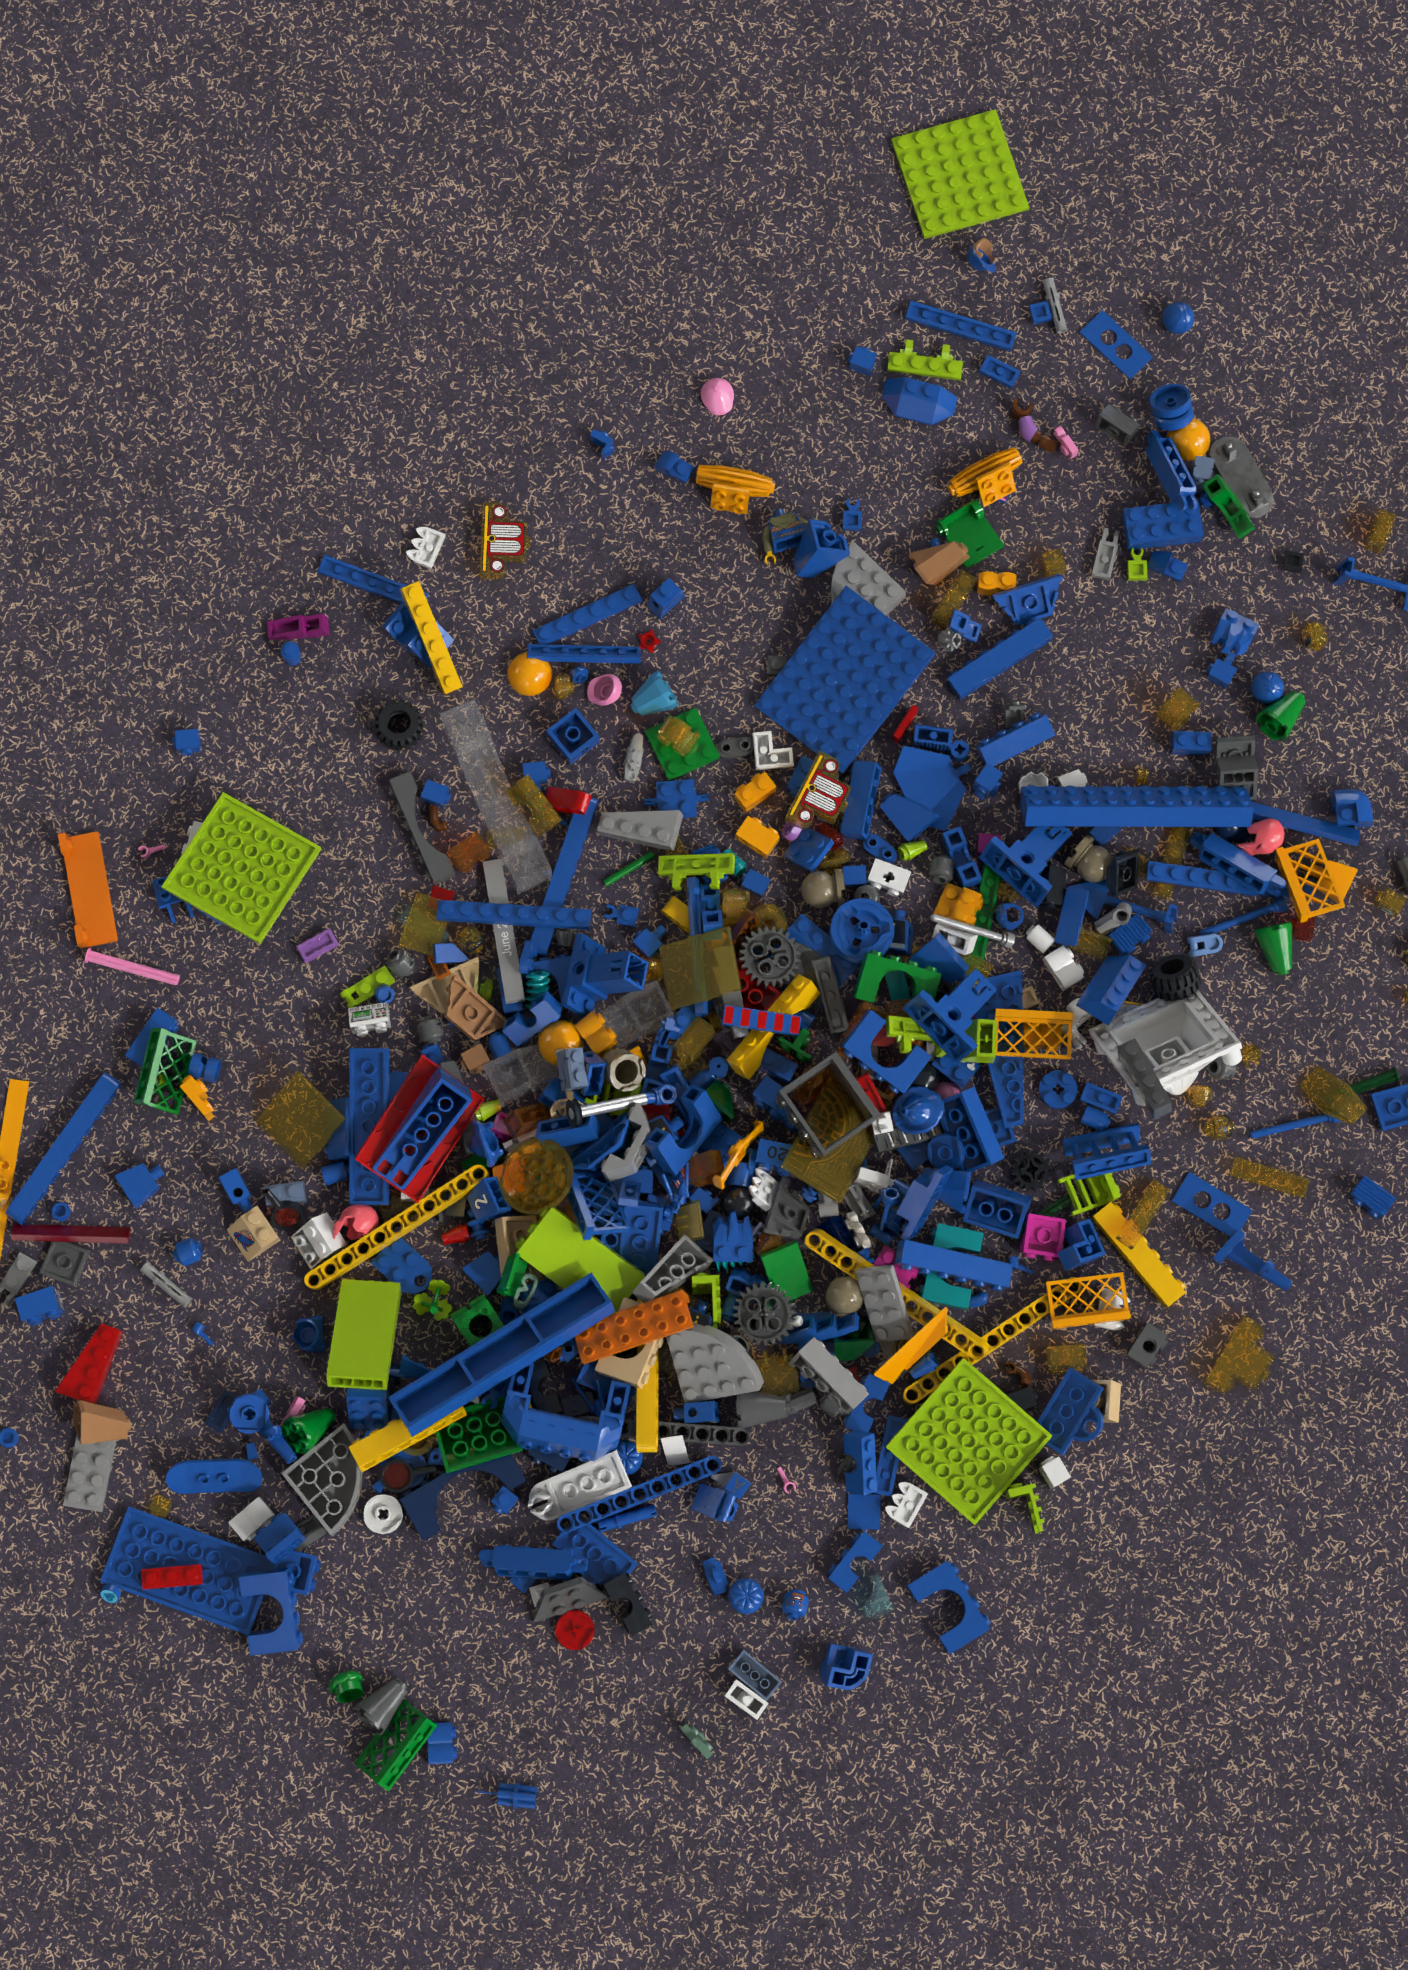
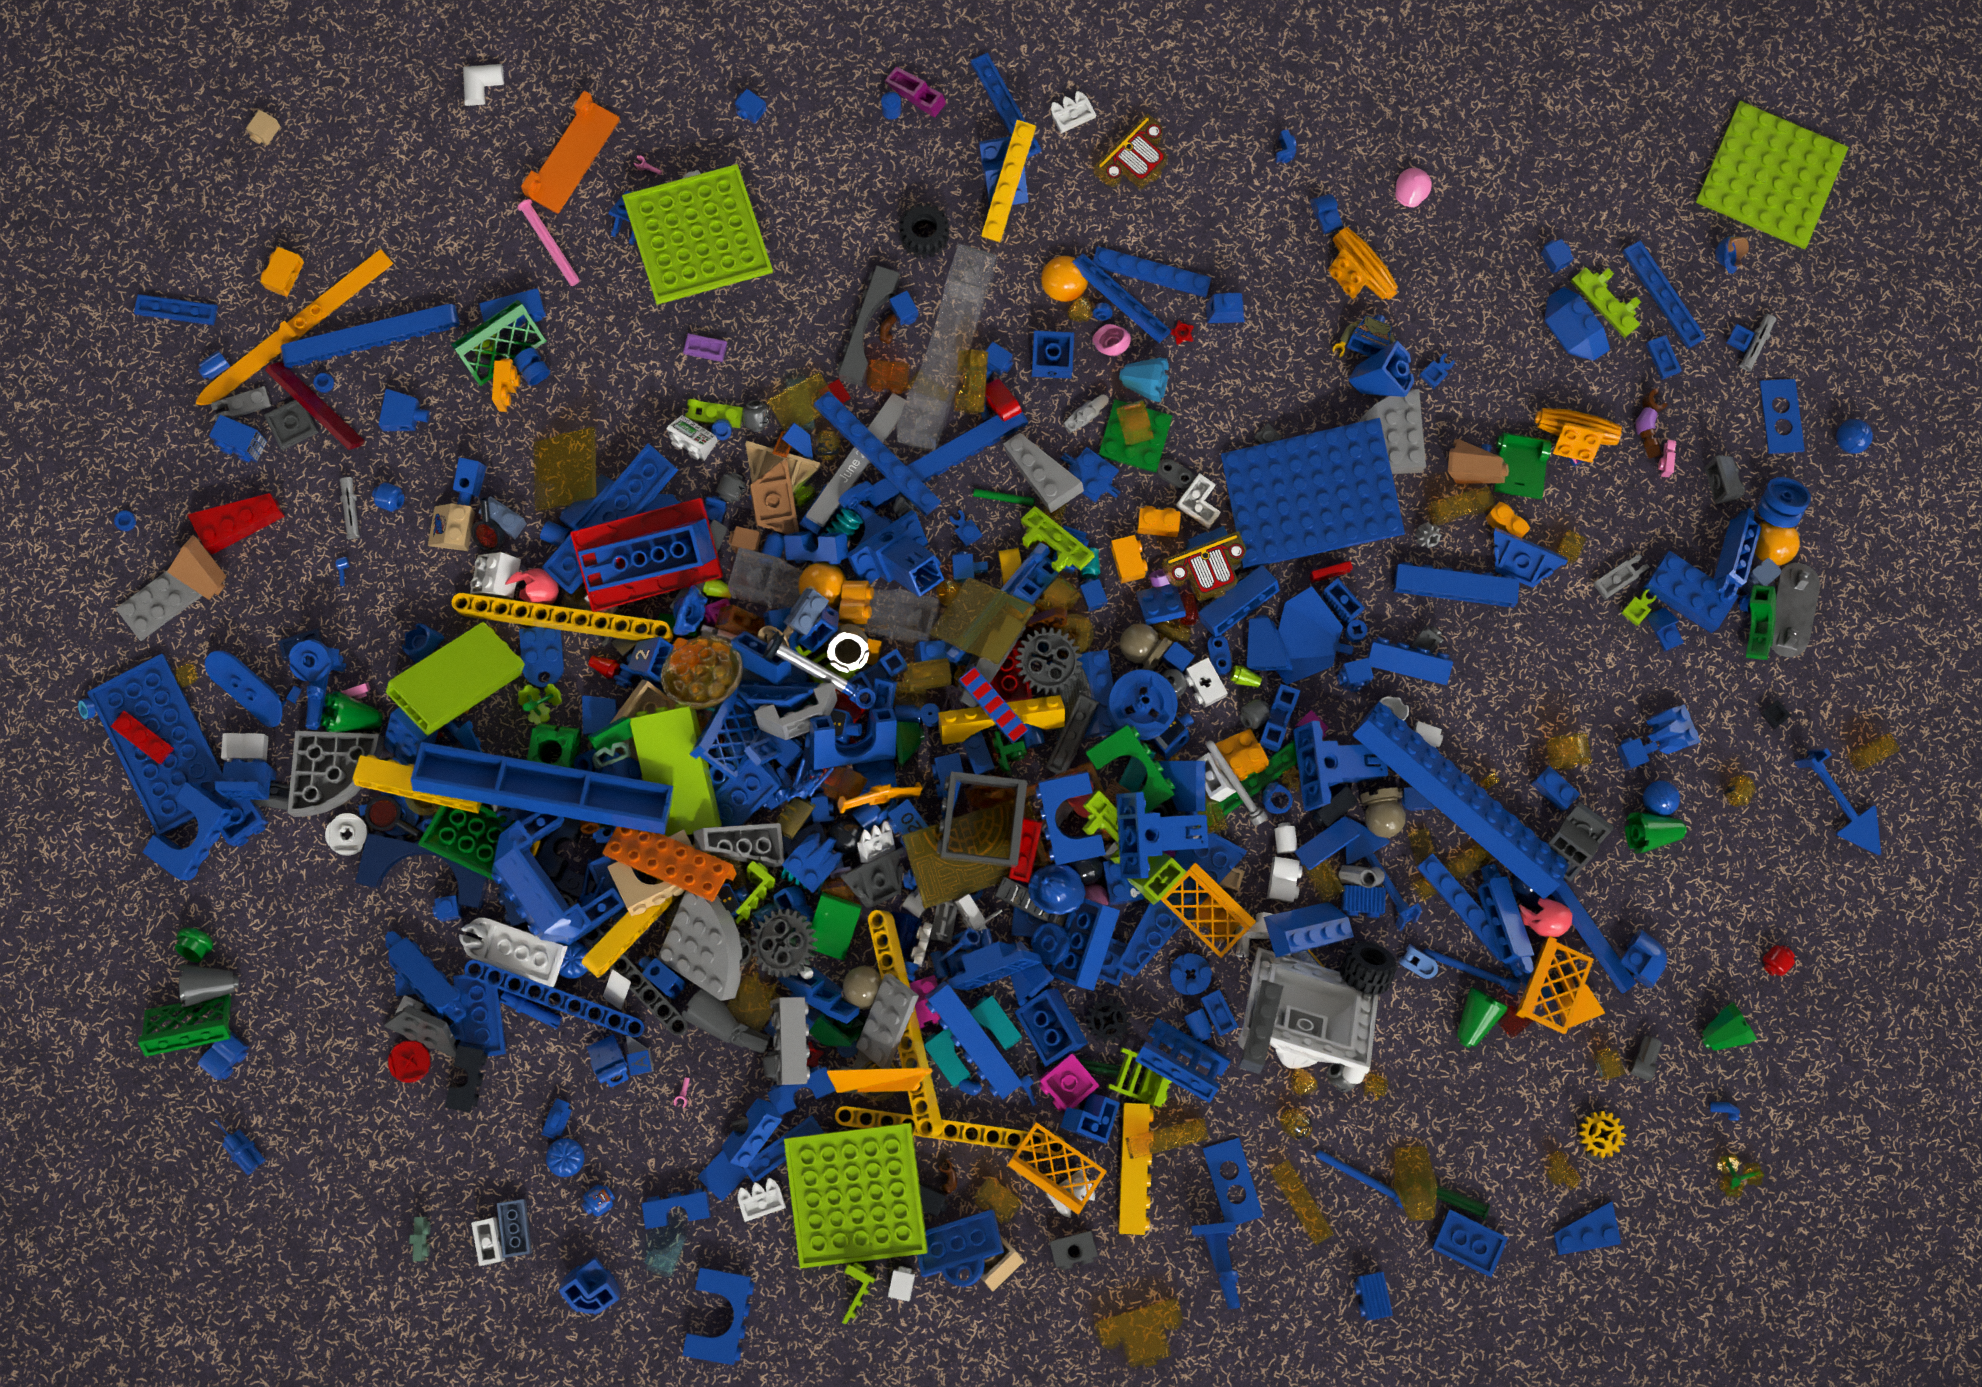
camera: 40 degrees right, 0 degrees up
blue piece [655,1017,681,1047] -> none
white tile [872,1111,894,1135] -> none
blue cone [909,1352,939,1379] -> none
blue slope [948,609,982,643] -> none
black slope [1106,850,1139,897] -> none

